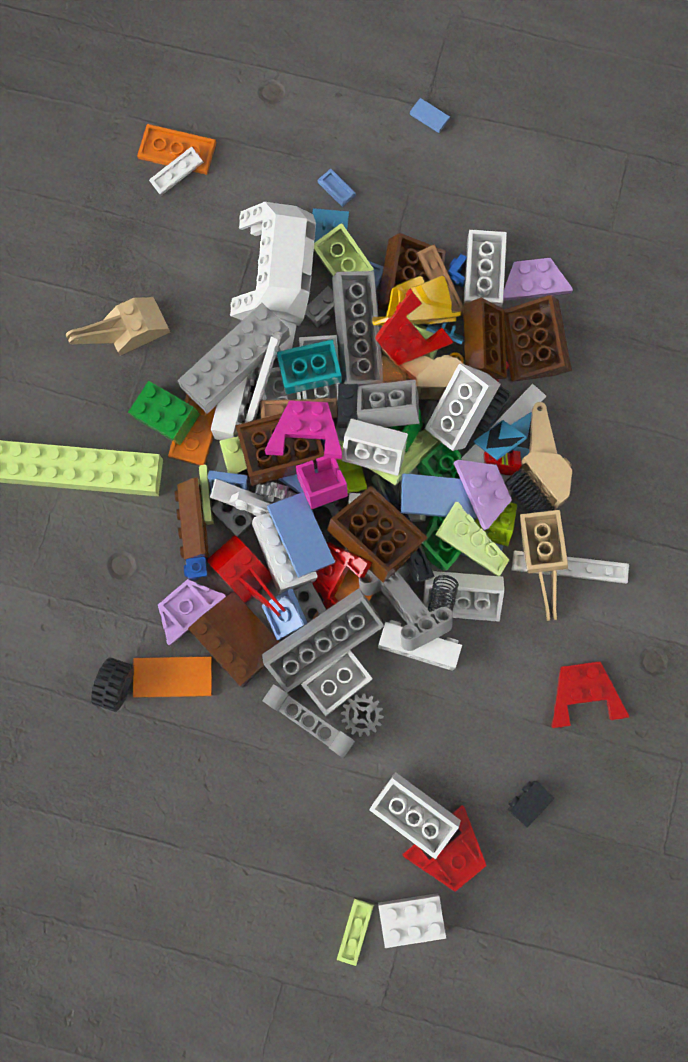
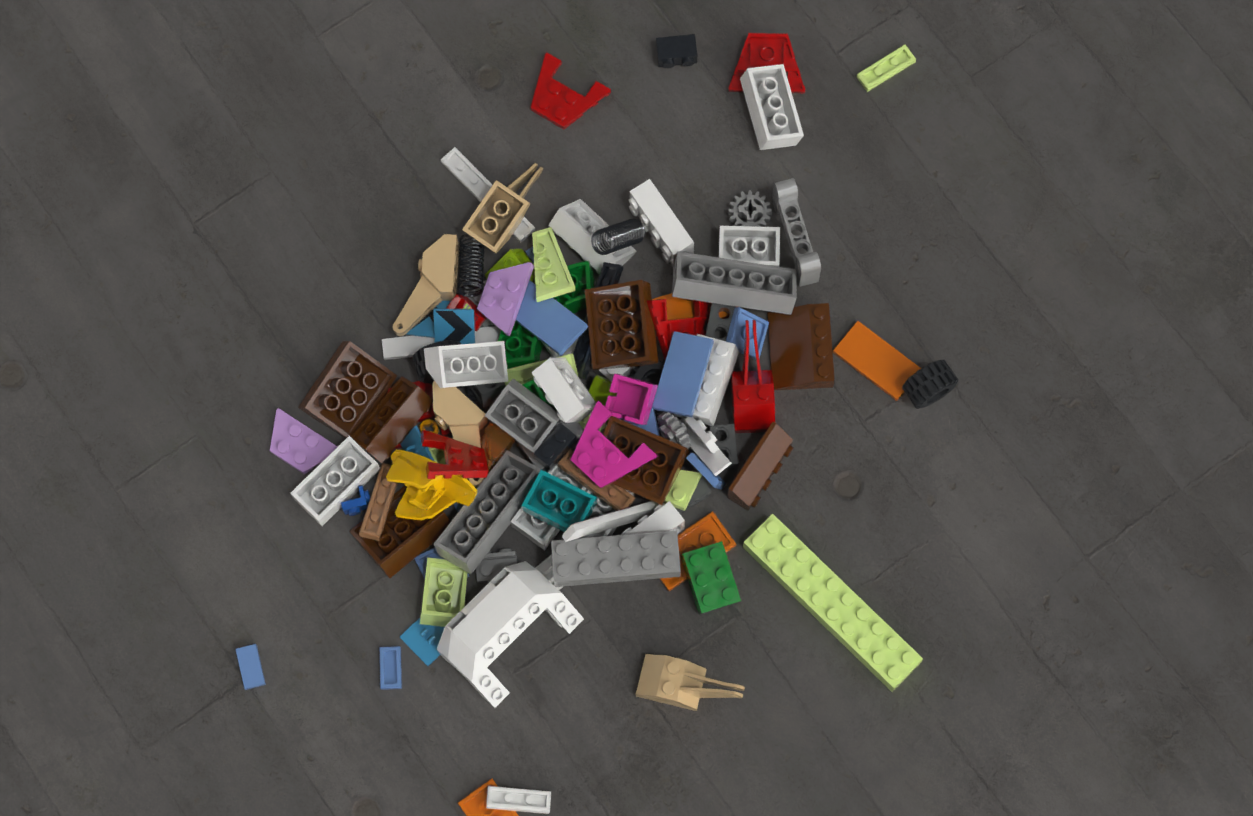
camera: 140 degrees left, 5 degrees down
lavender wing [158,579,226,646] -> none
blue bracket [184,557,207,581] -> none
yellowish green tile [199,465,214,525] -> none
light grey beam [359,562,453,651] -> none
white brick [378,893,446,948] -> none

